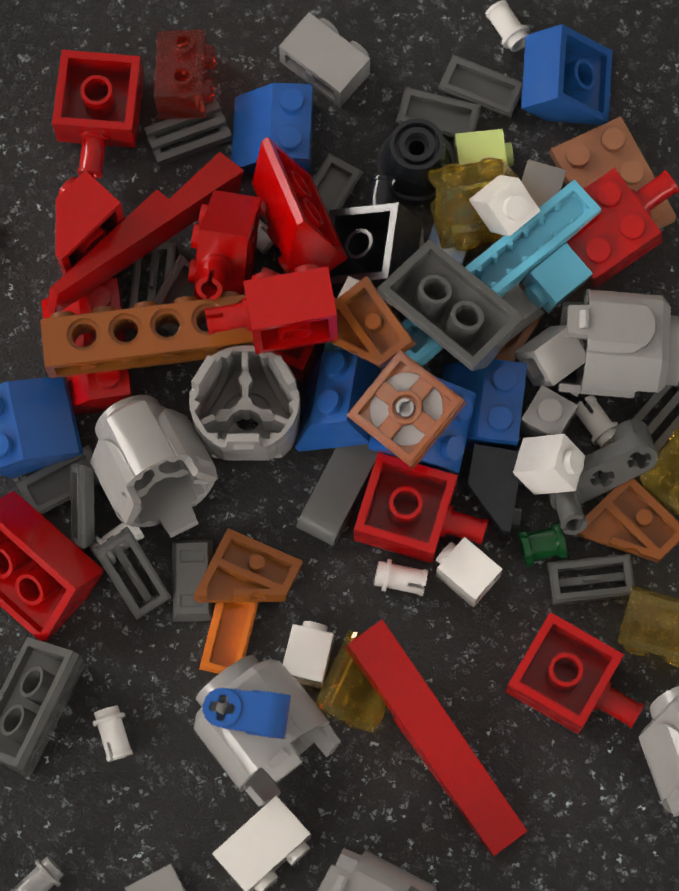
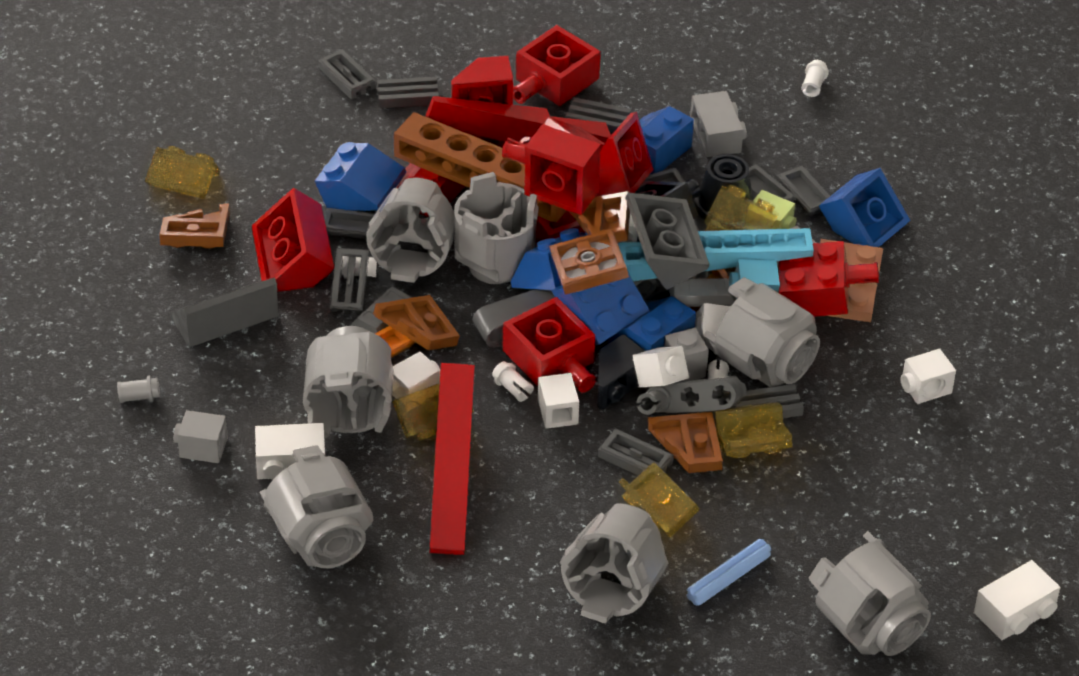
camera: 35 degrees right, 30 degrees down
dark grey tile [70,463,95,549] -> none
white pin [92,705,133,762] -> none
clear red brick [154,29,216,119] -> none
blue piece [203,688,291,739] -> none
white brick [469,175,540,236] -> none
white pin [485,0,530,52] -> none
red brick [505,612,644,734] -> none
dark green bush [517,522,567,567] -> none

